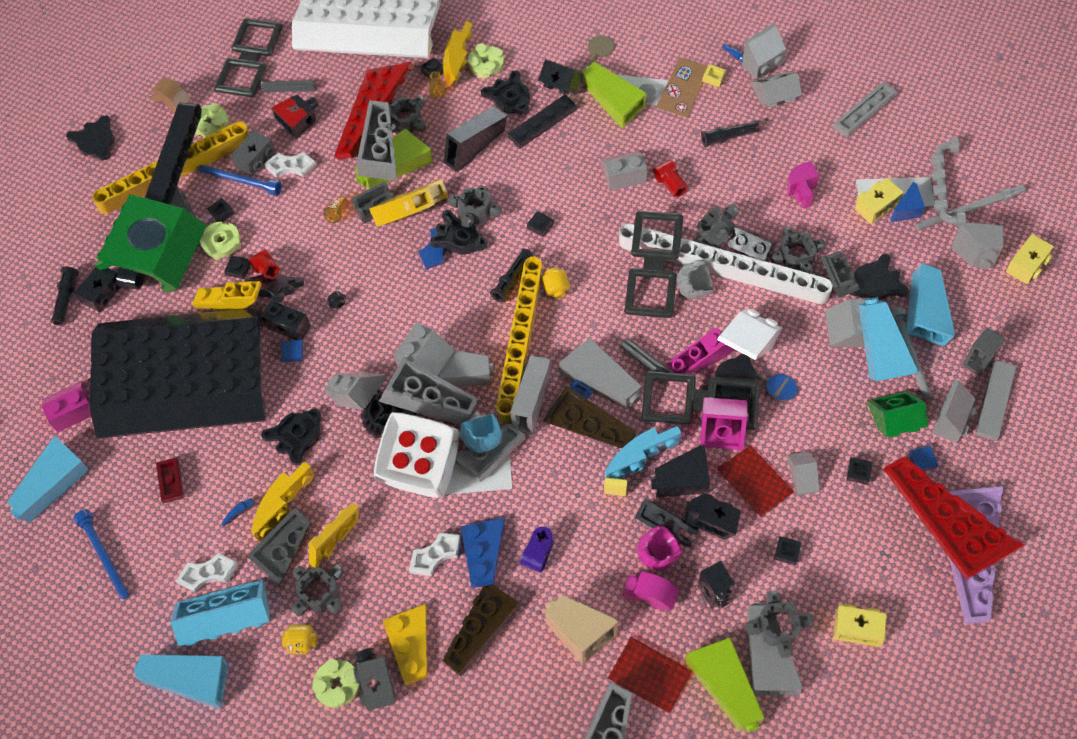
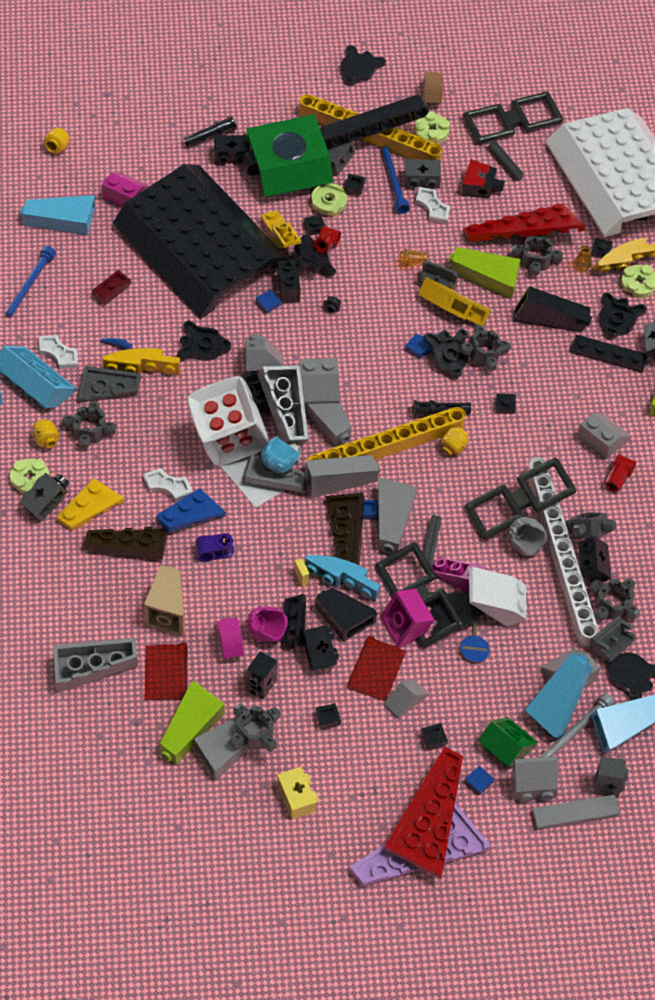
camera: 50 degrees right, 5 degrees down
yellow wing [308,503,359,570] -> none
light grey wedge [357,100,396,181] -> none

